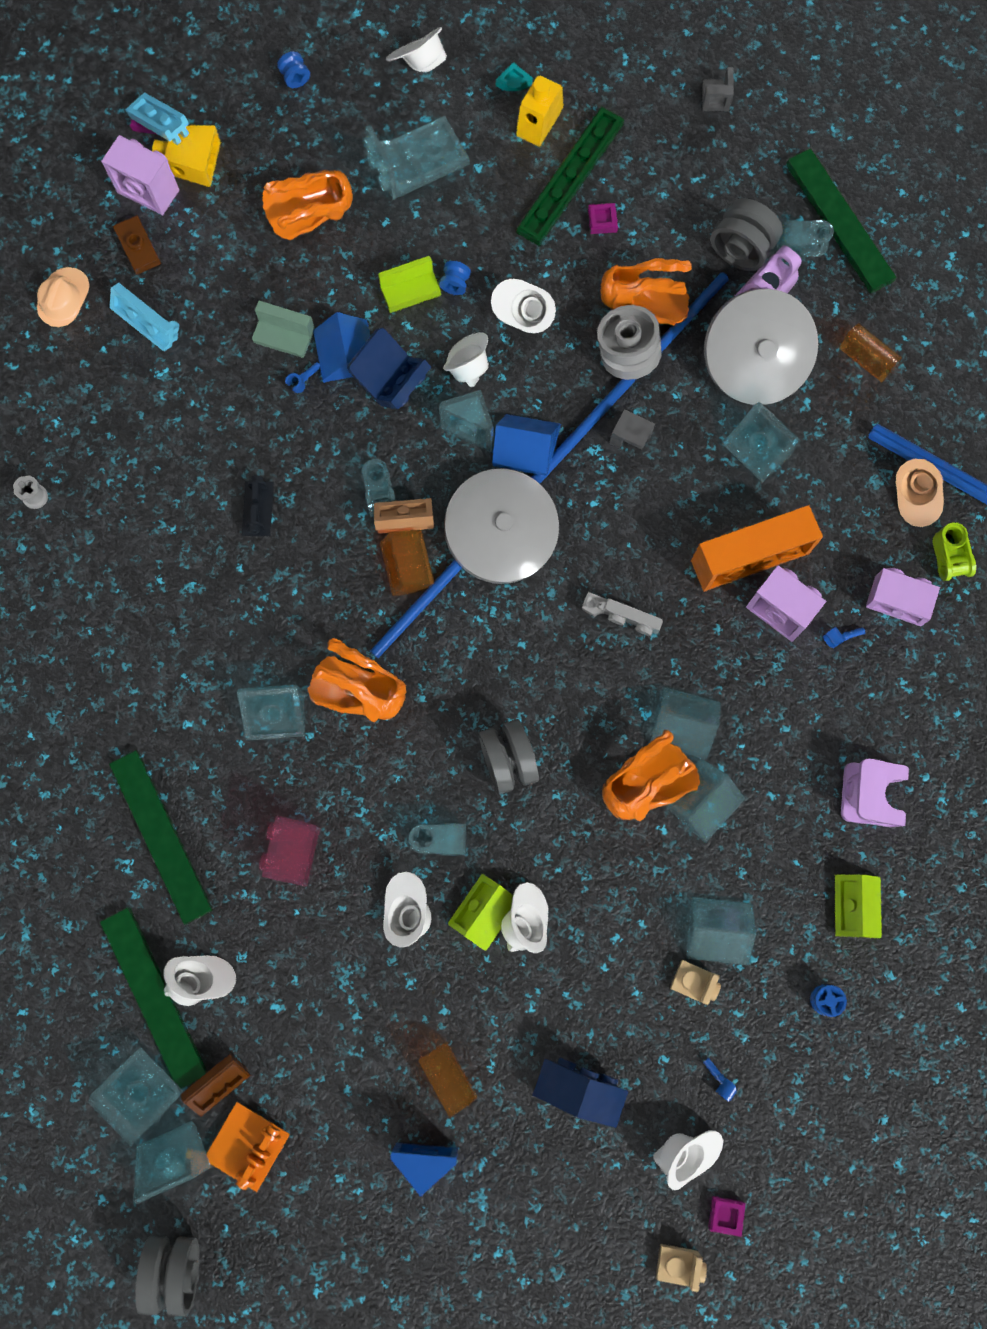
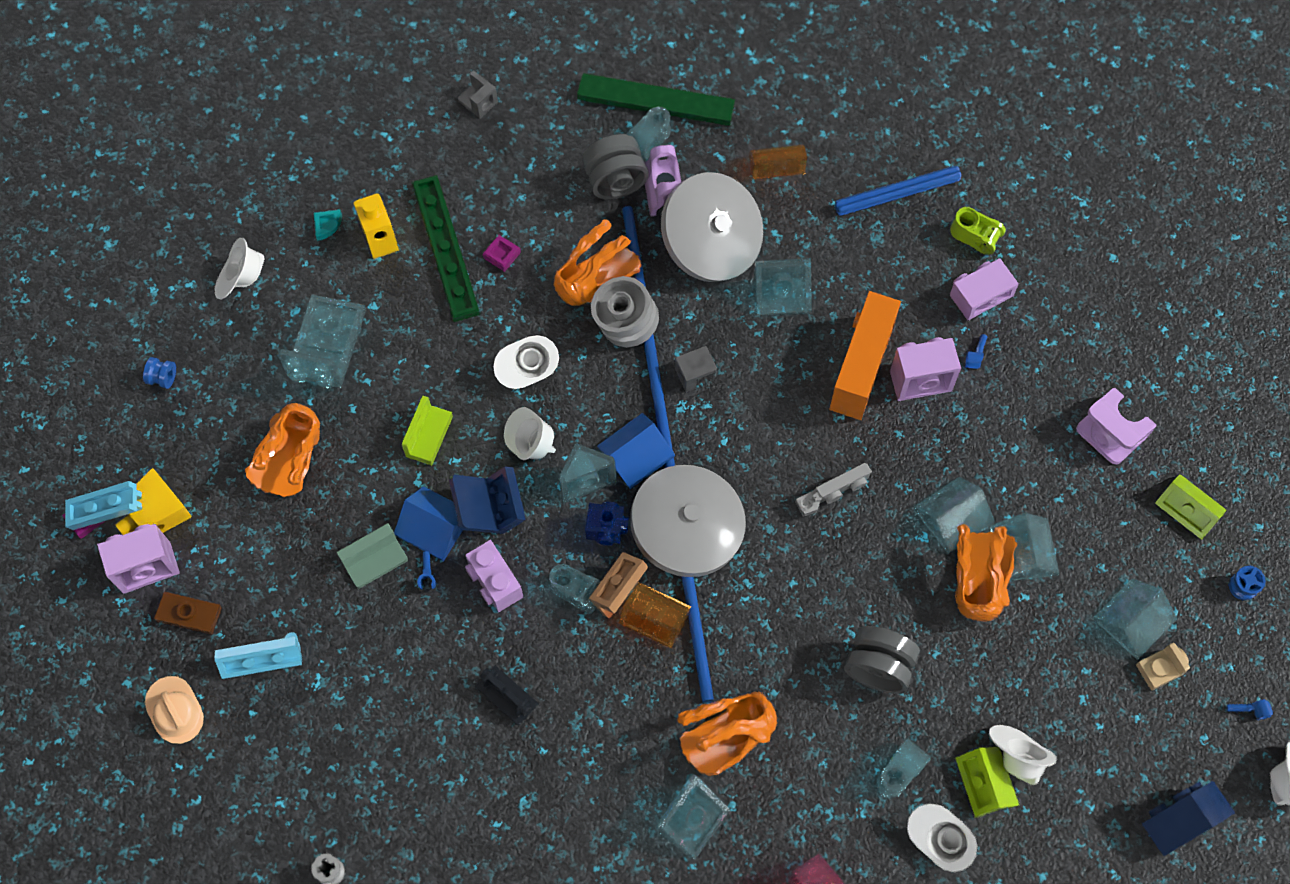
camera: 50 degrees left, 10 degrees down
blue wheel [439,261,471,295] -> none
light nougat piece [896,458,944,527] -> none
none -> lavender brick [465,540,523,613]
none -> clear blue brick [585,502,629,546]

